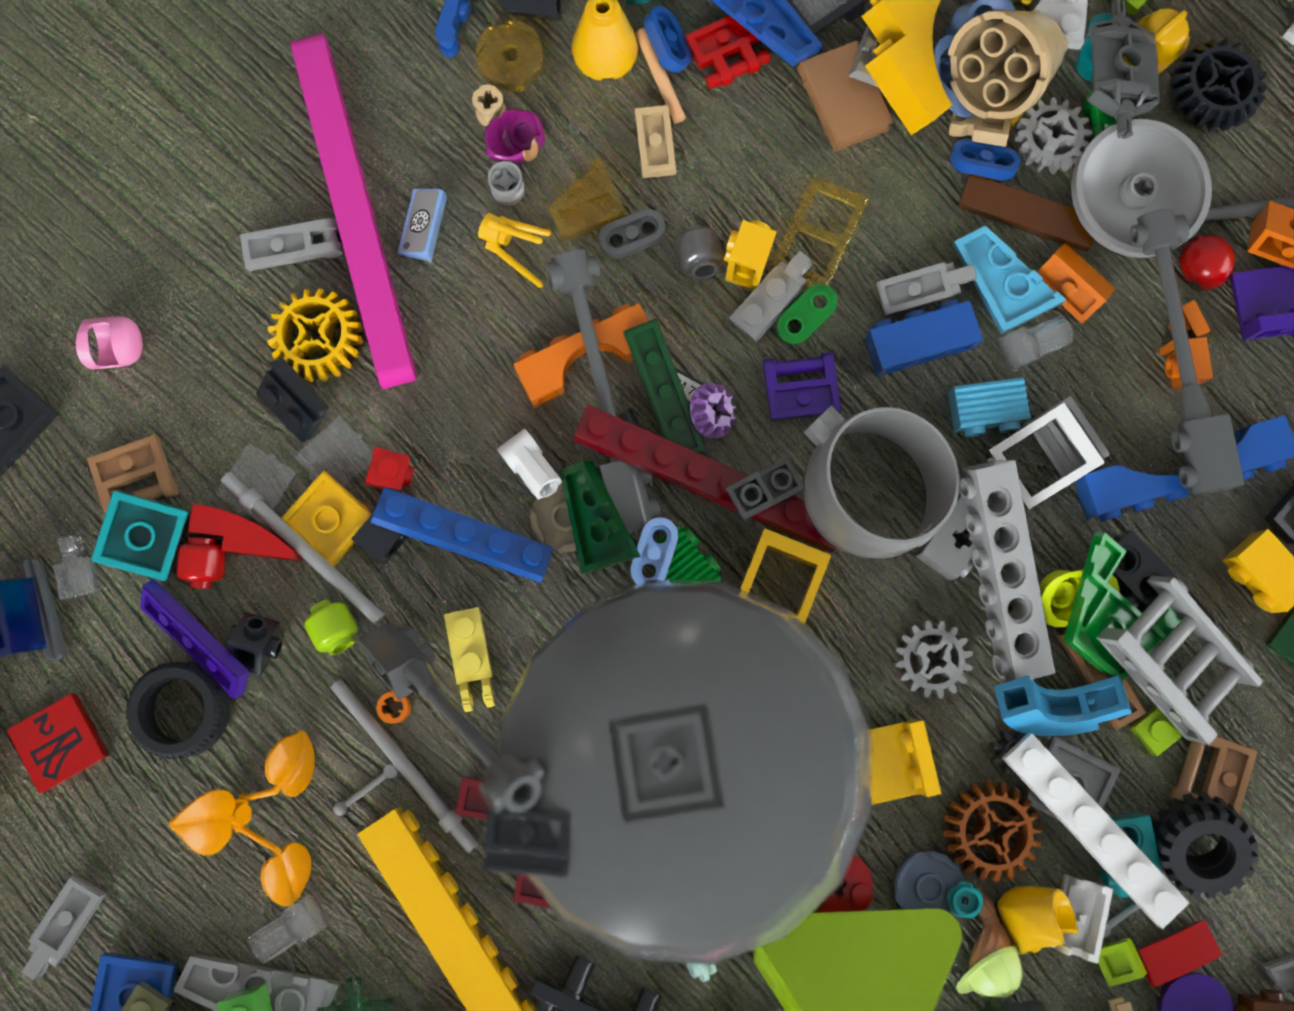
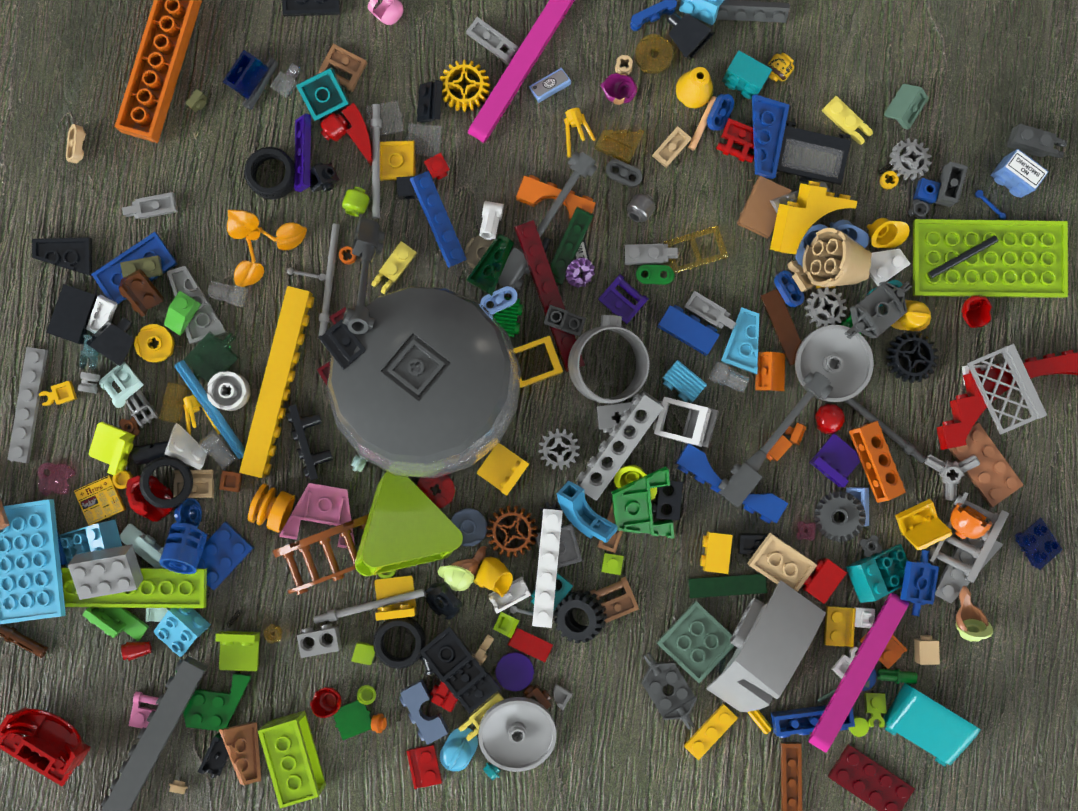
camera: 50 degrees right, 5 degrees up
red tile [7,693,109,794] -> none
light grey wheel [488,161,525,206] -> none
yellow brick [724,220,777,290] -> none
teal plate [947,881,983,919] -> none
light grey fence [1096,576,1263,745] -> none

